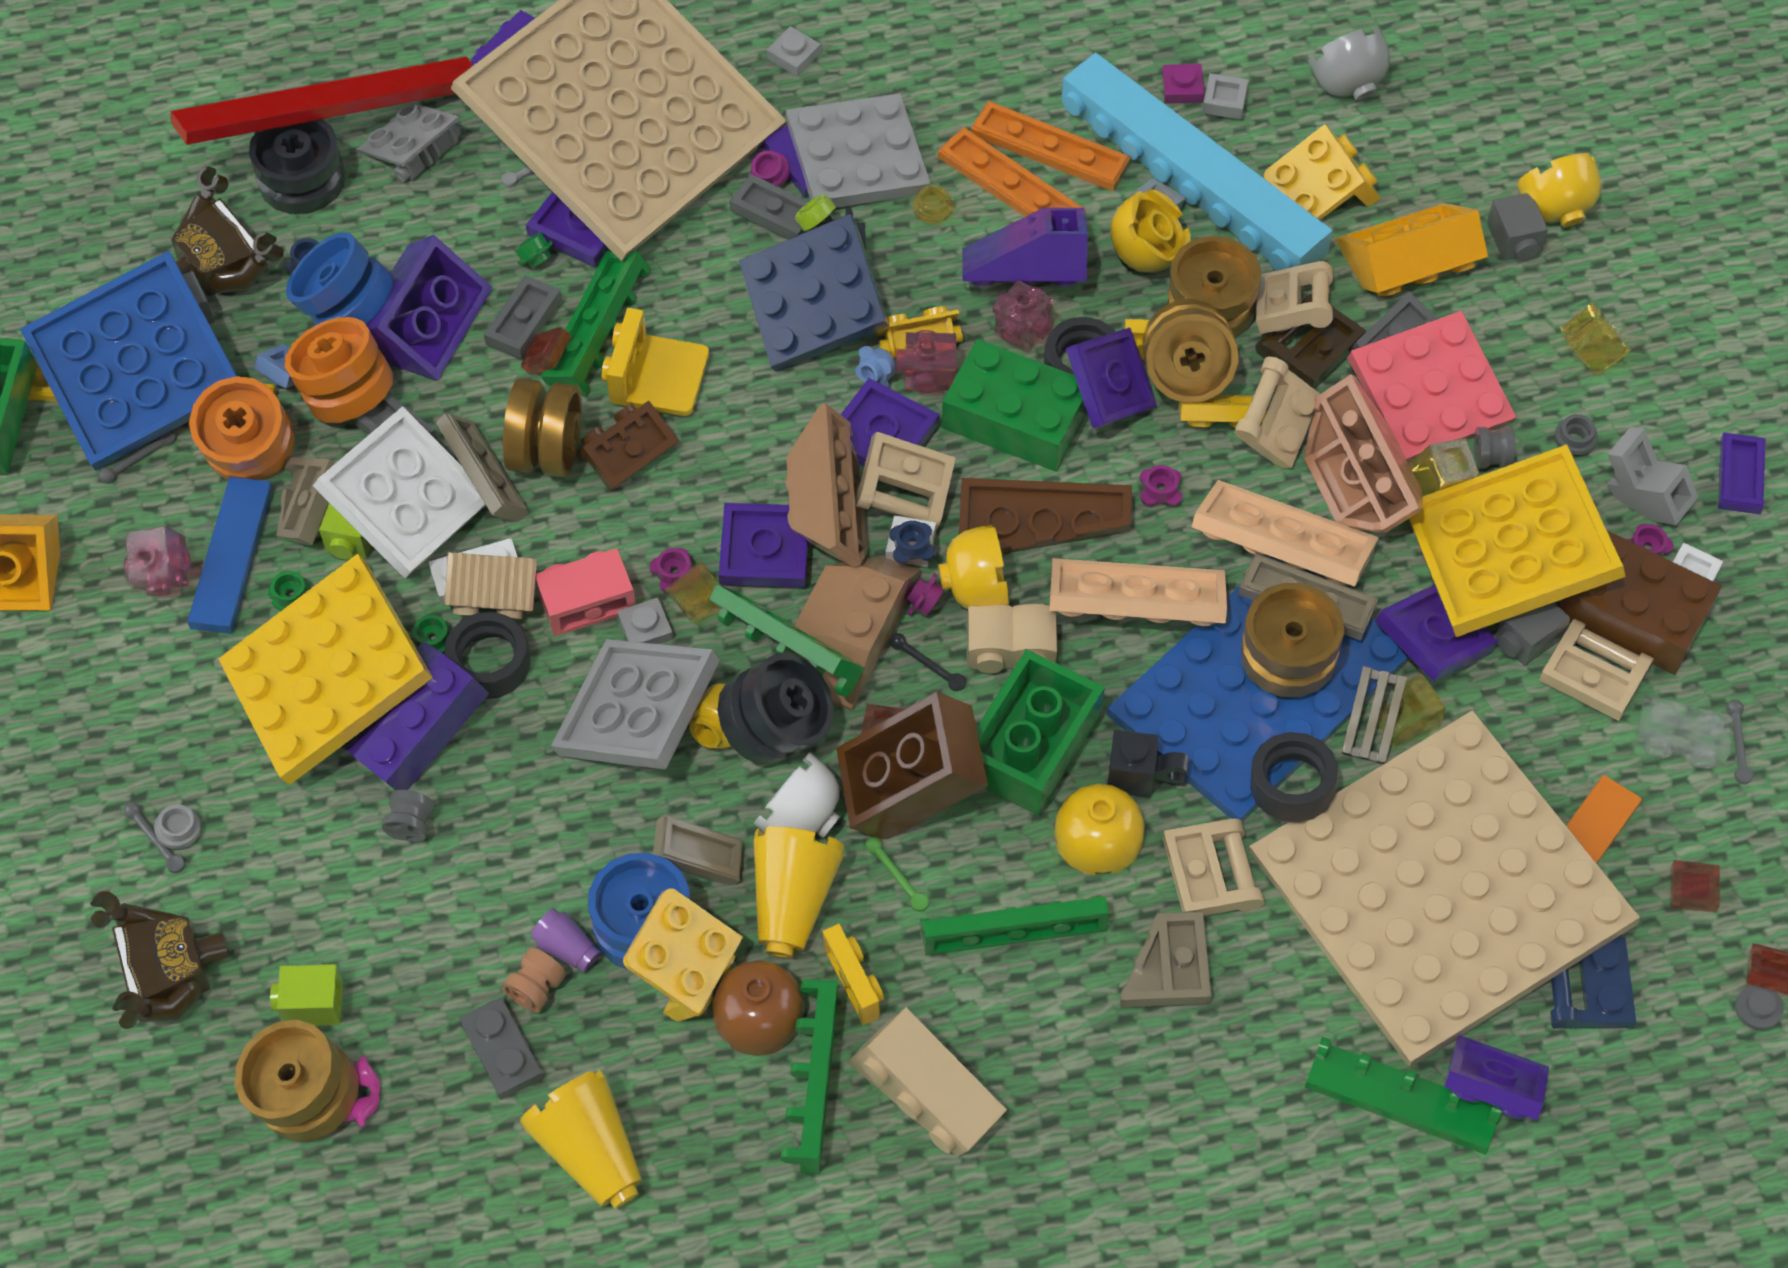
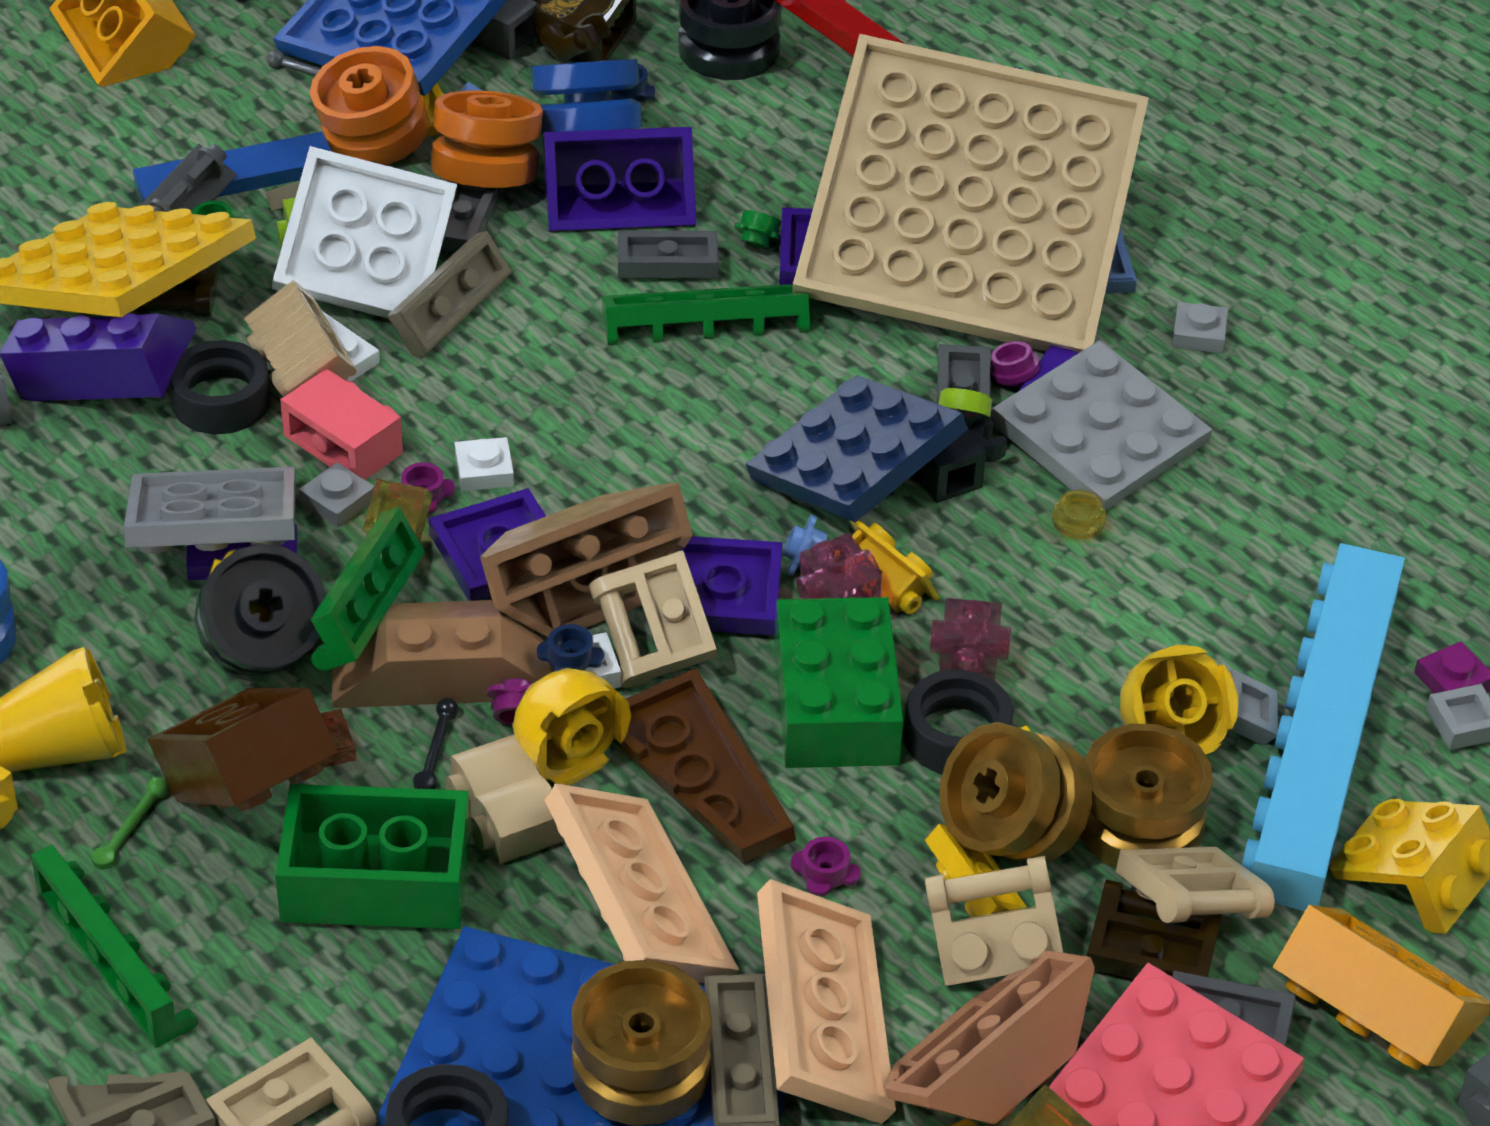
camera: 60 degrees right, 15 degrees down
clear pink brick [124,526,191,596] -> none
light grey hinge [357,103,461,182] -> none
green plate [410,615,452,653] -> none
pearl gold wheel [503,378,582,478] -> none
clear red tile [520,327,571,375] -> none
reddish brown bracket [575,400,679,491] -> none
yellow bracket [602,308,709,416] -> none
dark tan tile [653,815,743,885] -> none
white cylinder [754,752,840,838] -> none
orange tile [938,127,1086,217] -> none
dark purple slope [962,208,1087,286] -> none
orange tile [971,101,1131,192] -> none
yellow cylinder [1054,784,1145,875] -> none
dark purple tile [1066,327,1157,428] -> none
black brick [1107,730,1188,798] -> none
none -> dark grey hinge [139,143,237,212]
none -> white plate [455,437,514,491]

